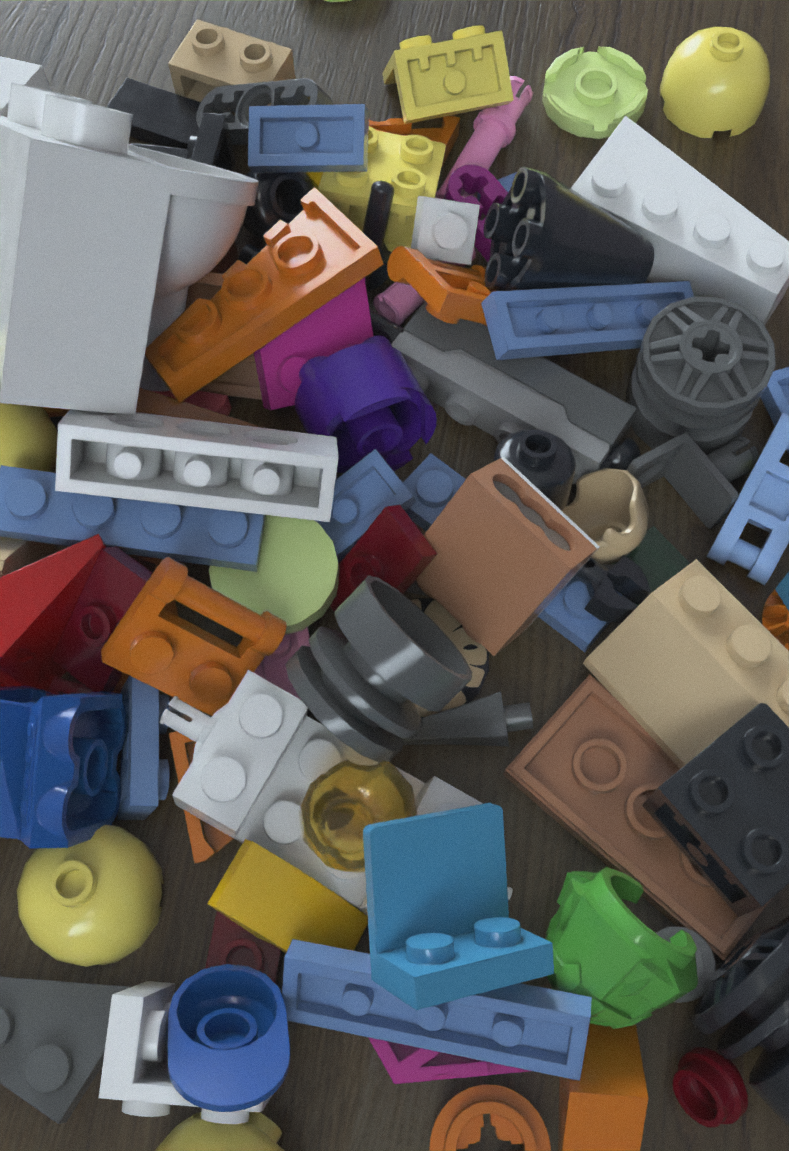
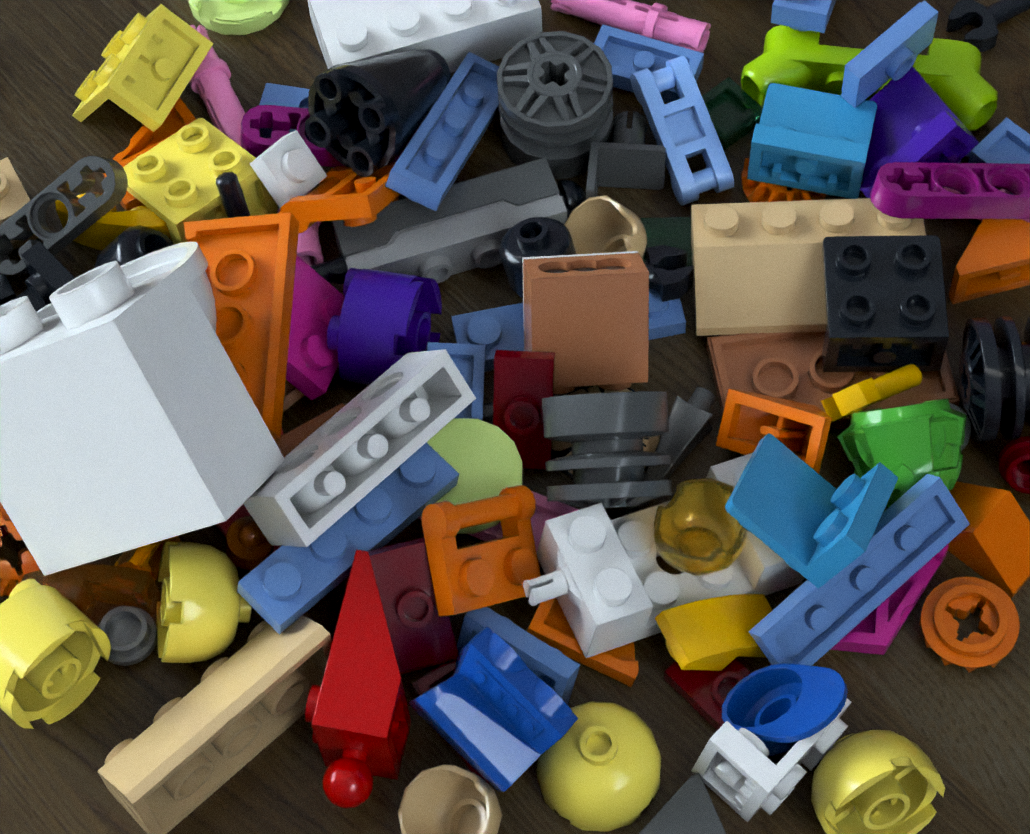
camera: 50 degrees left, 5 degrees down
medium blue plate [248,104,369,173] -> none
none -> orange slope [716,389,832,474]
none -> yellow bar [821,364,922,422]

